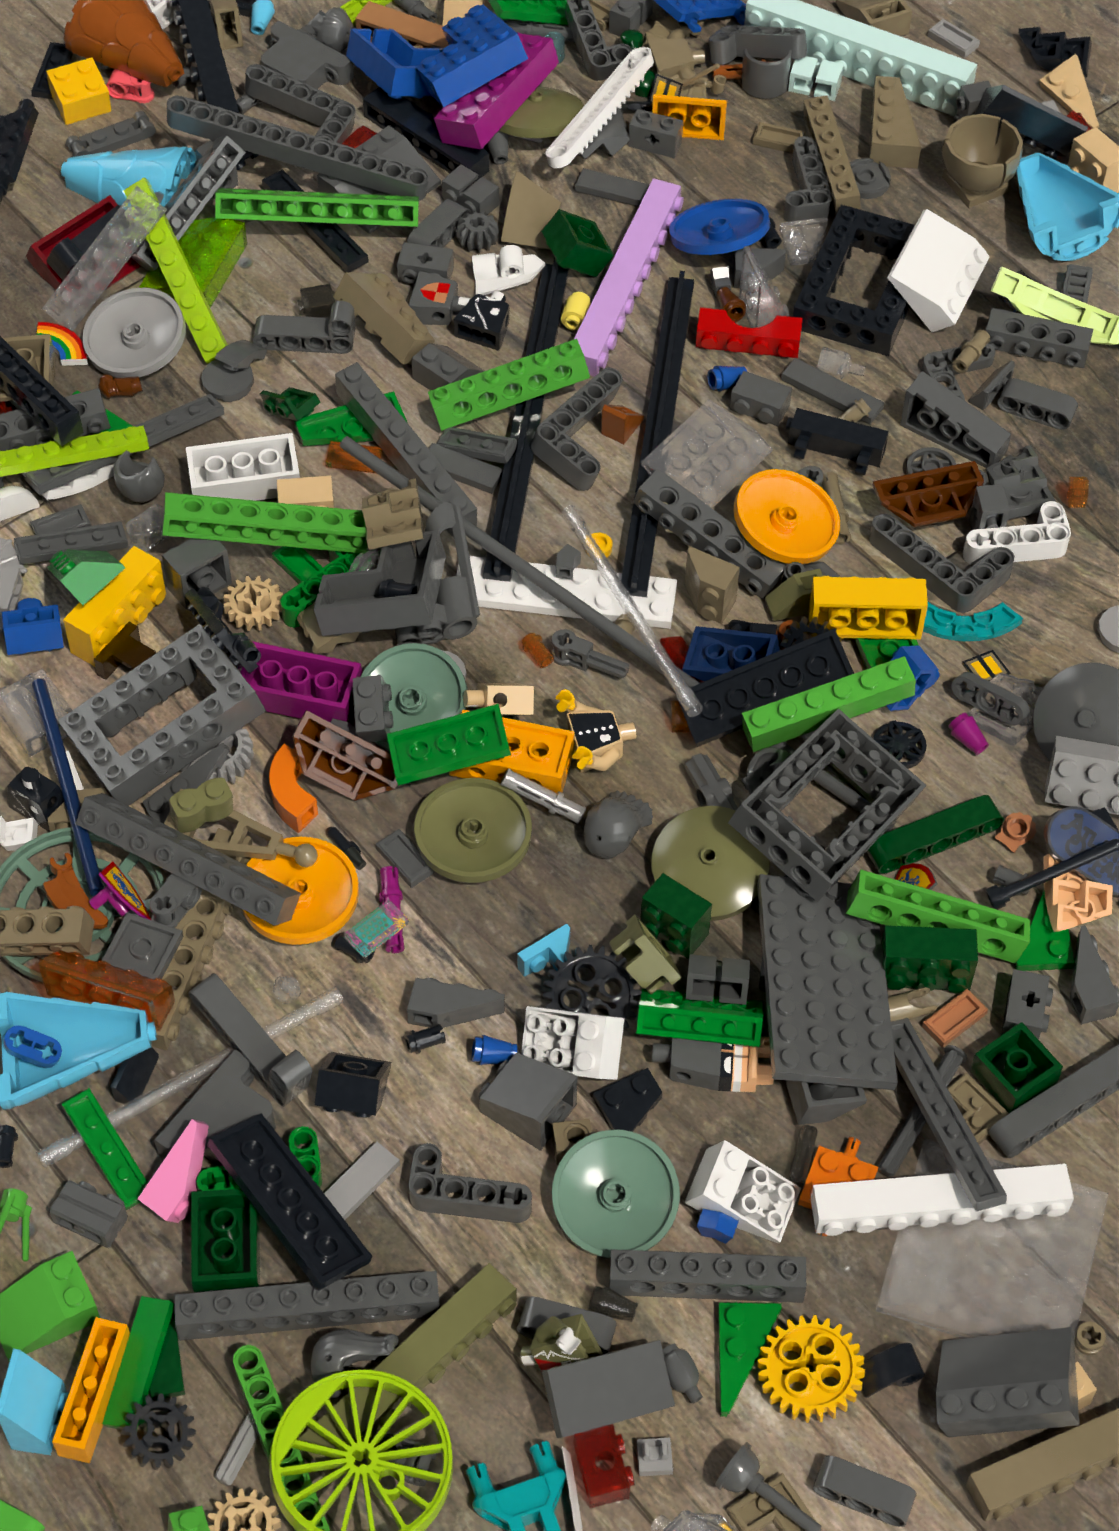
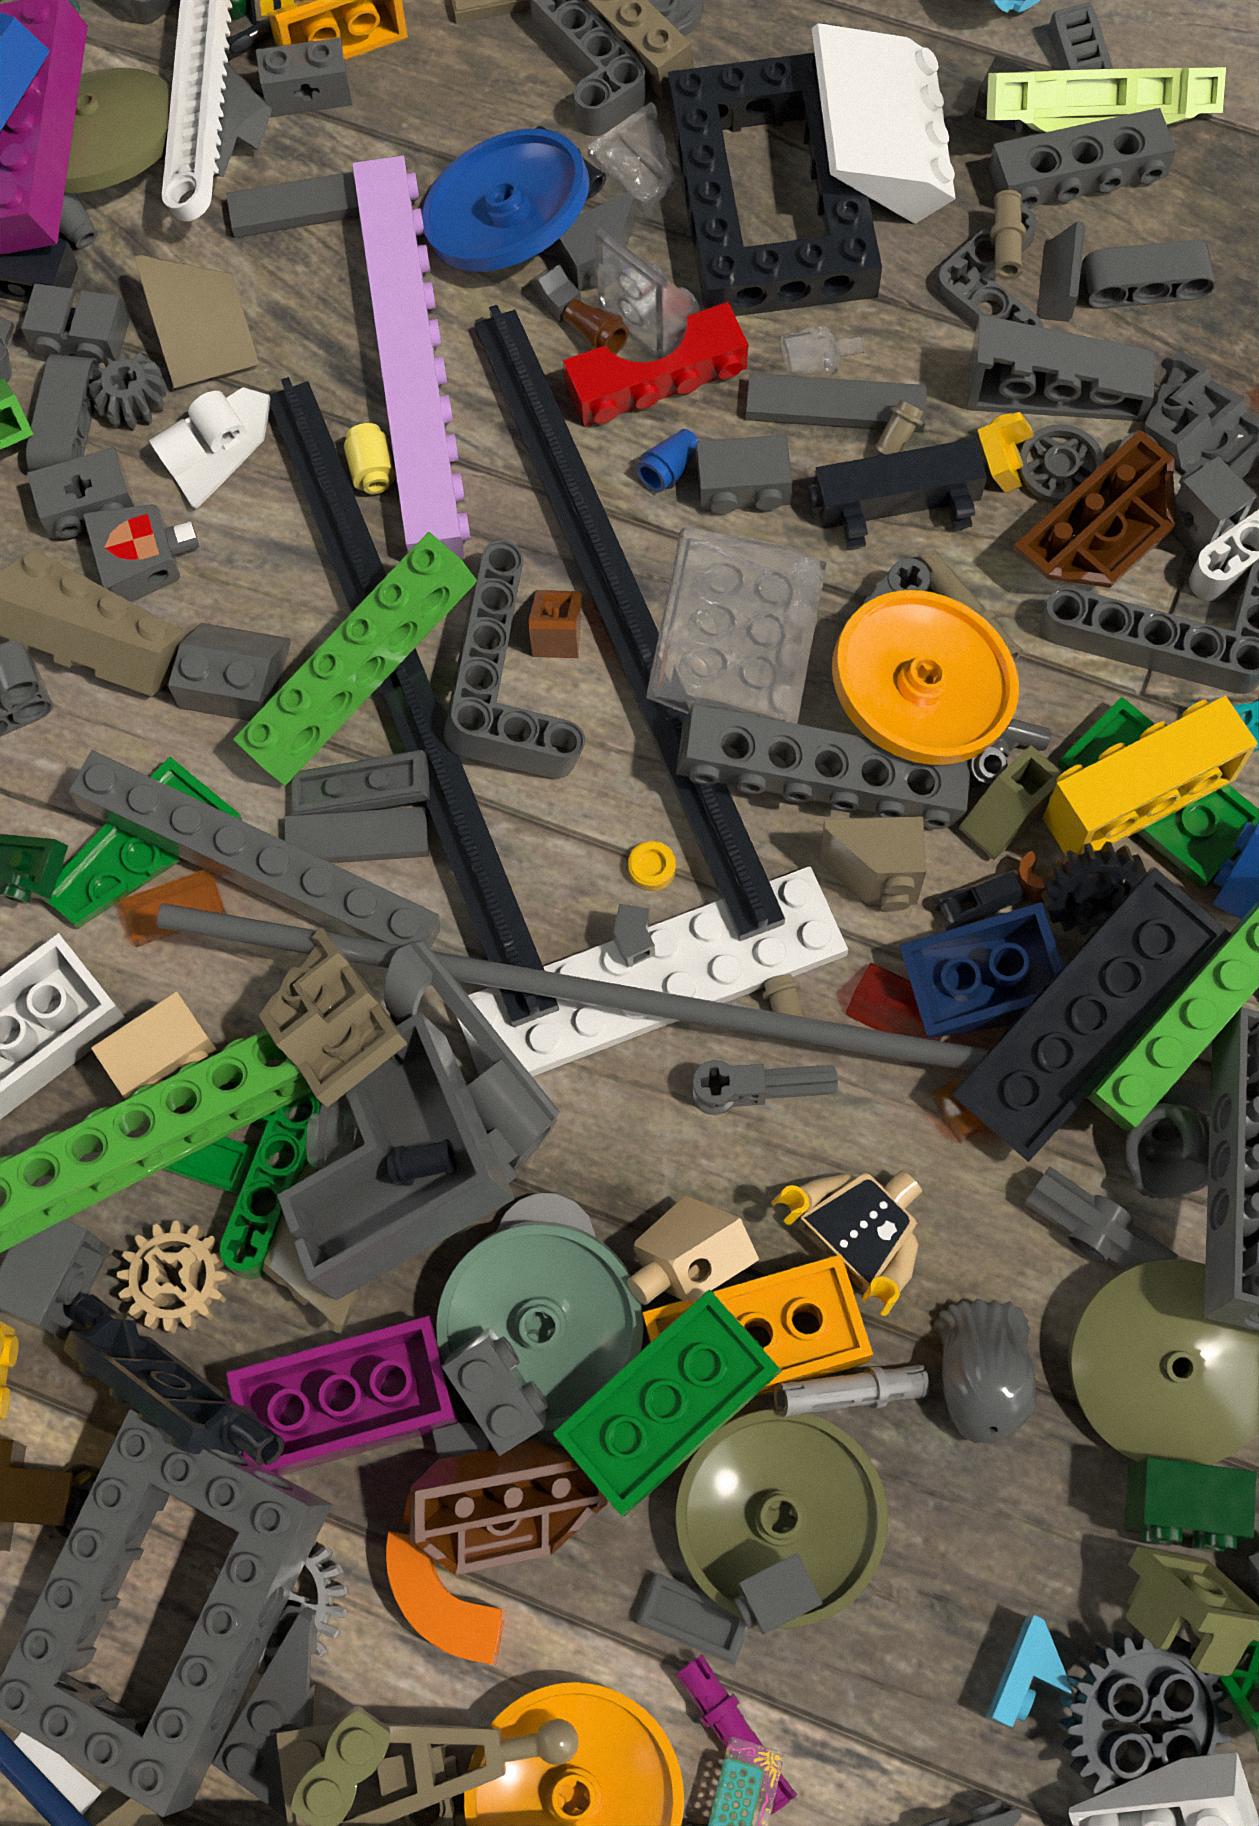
camera: 25 degrees left, 15 degrees up
piece [327,827,366,869] -> none
black torso [454,291,510,351] -> none
clear orange pin [522,632,554,668] -> none
dark green brick [541,209,614,277] -> none
clear piece [562,505,703,717] -> none
none -> dark grey brick [734,1552,823,1635]
none -> yellow bracket [978,412,1034,493]

